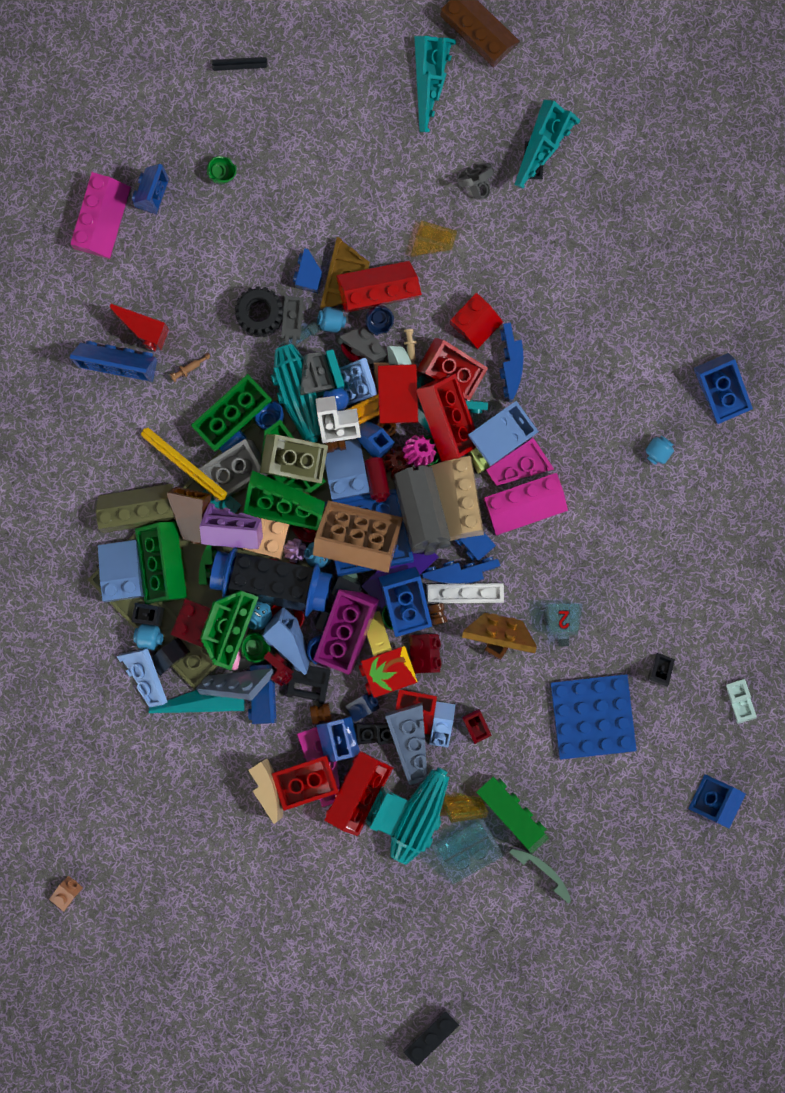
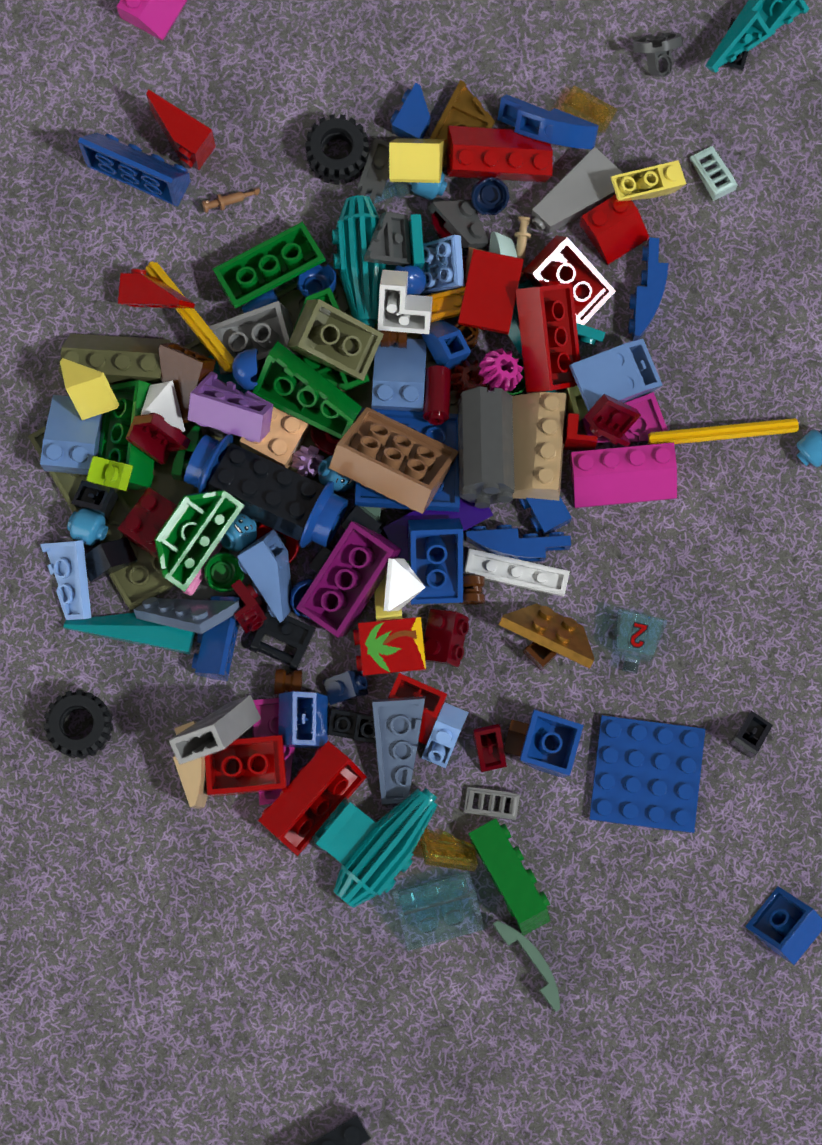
camera: 10 degrees right, 5 degrees down
none -> black tyre [44,690,113,759]
none -> light yellow slope [60,358,119,420]
none -> lime slope [87,456,133,491]
none -> red slope [118,269,195,309]
none -> dark red bracket [126,413,191,464]
none -> white slope [141,381,185,432]
none -> light grey slope [169,695,261,765]
none -> blue hair [232,348,258,390]
none -> white slope [384,558,426,612]
none -> light yellow slope [389,138,447,183]
none -> light grey slope [463,787,520,821]
none -> blue slope [497,94,599,150]
none -> reddish brown panel [504,720,529,757]
none -> blue slope [519,710,584,778]
none -> light grey slope [531,147,623,234]
none -> red panel [563,413,598,451]
none -> dark red bracket [584,394,641,447]
none -> light yellow slope [610,160,686,201]
none -> yellow axle [648,418,799,445]
none -> light aqua slope [690,146,738,201]

